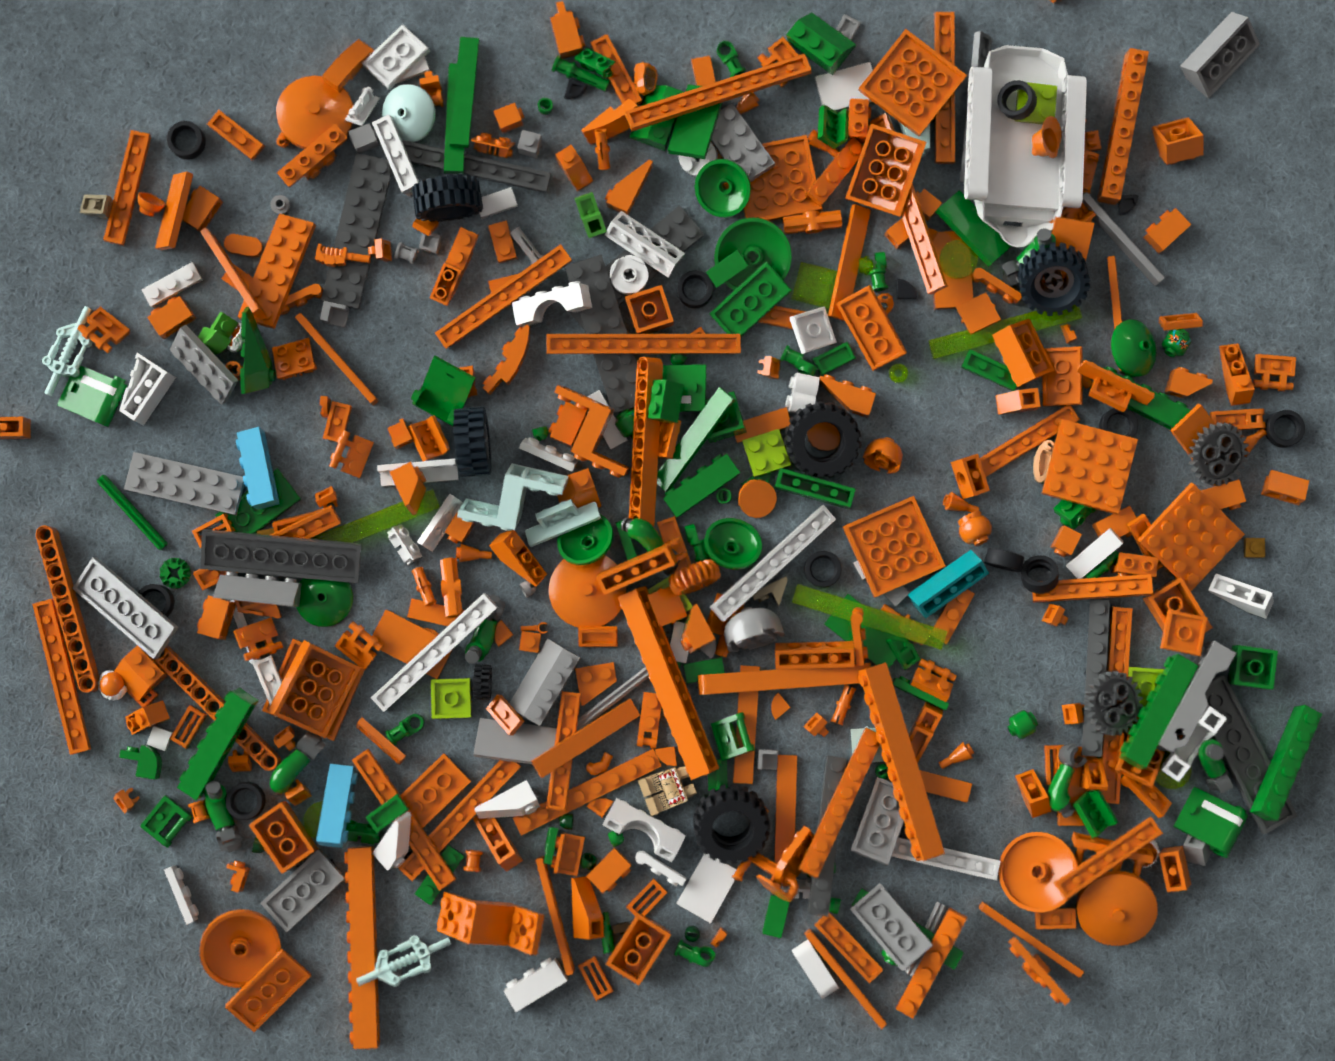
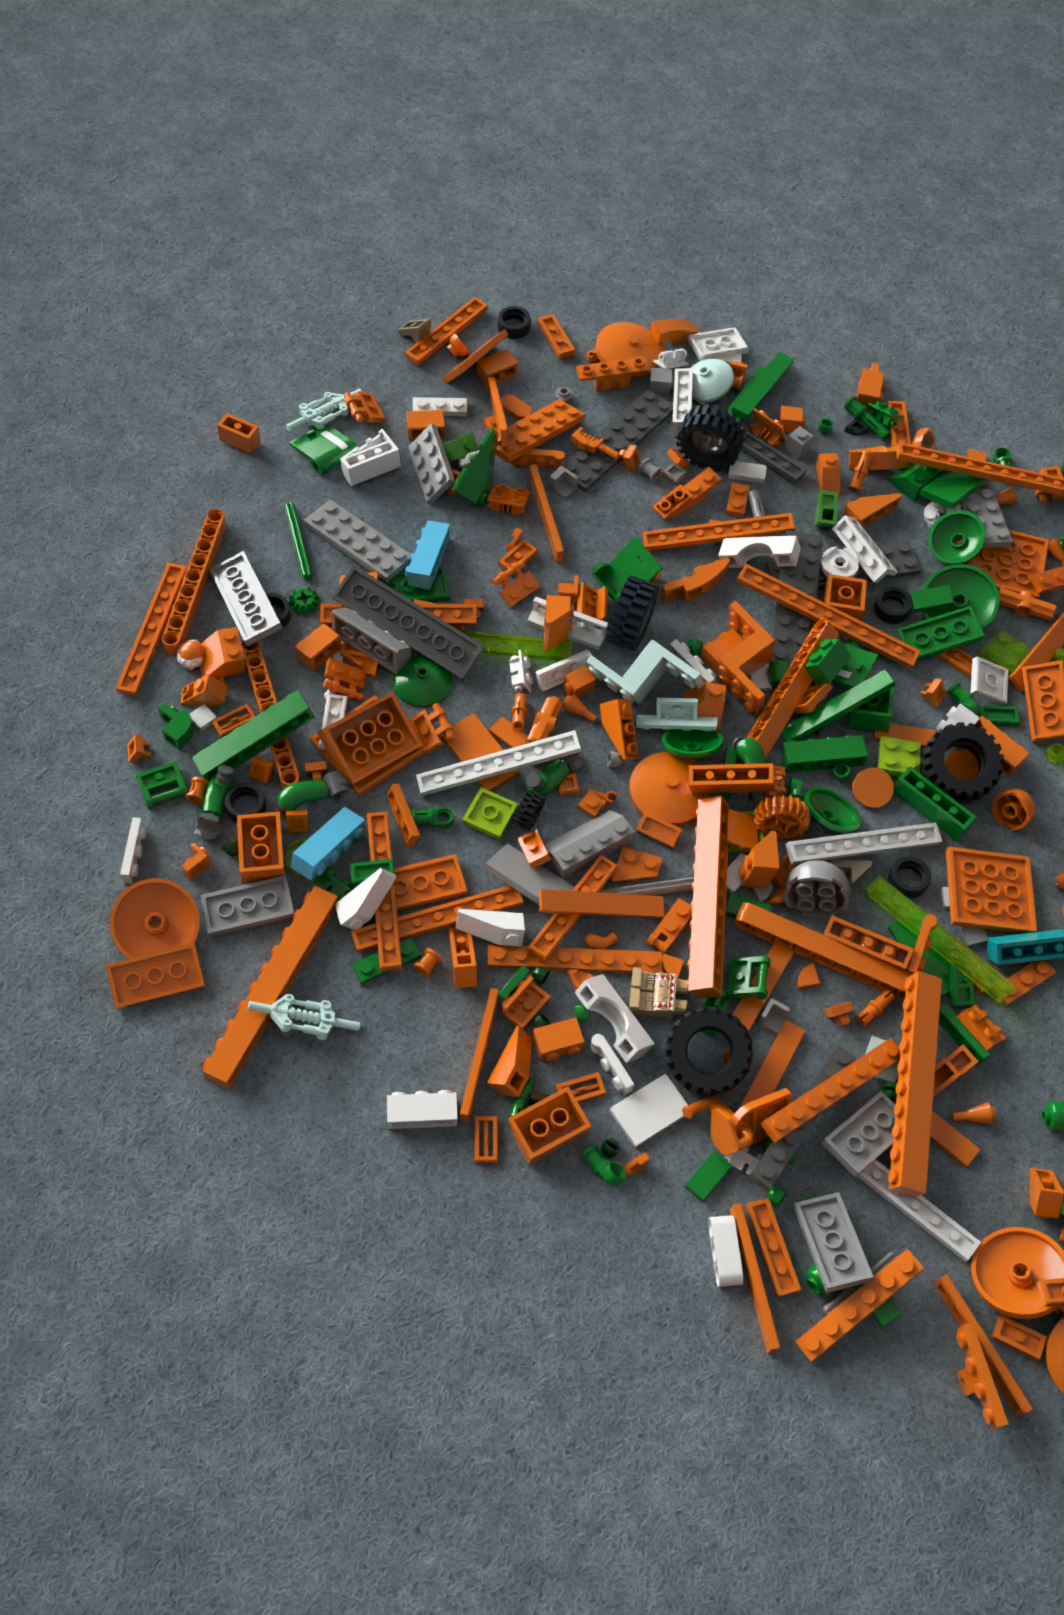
camera: 20 degrees right, 25 degrees down
orange bracket [437,892,544,955] -> none

